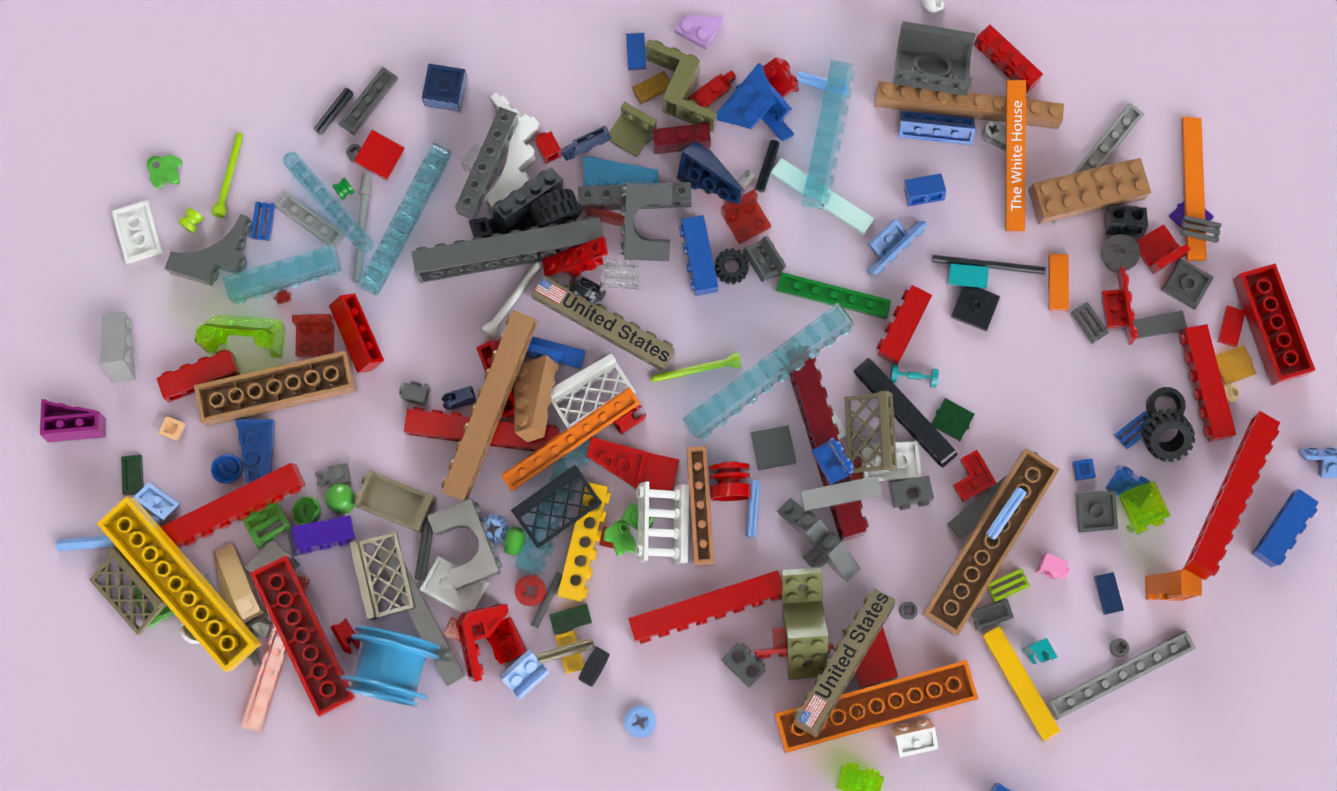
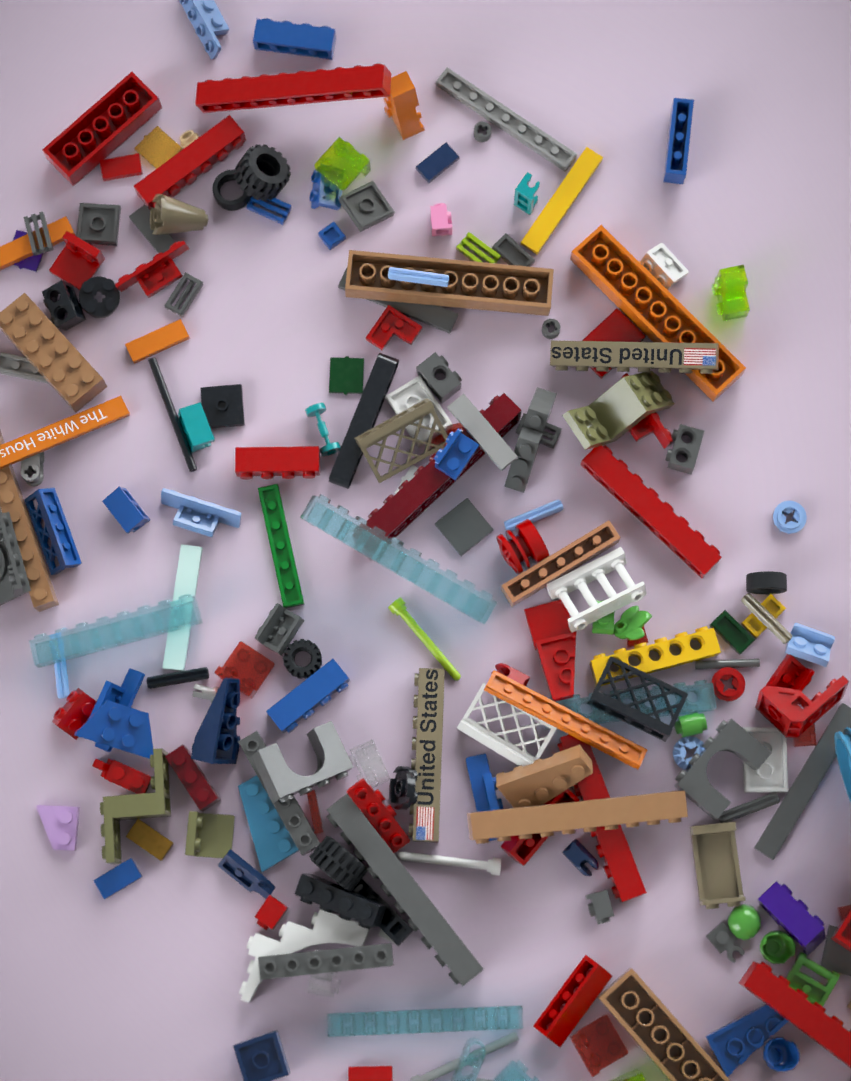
camera: 115 degrees left, 0 degrees up
fence [349,532,415,620] -> none
none -> dark tan cone [150,194,208,235]

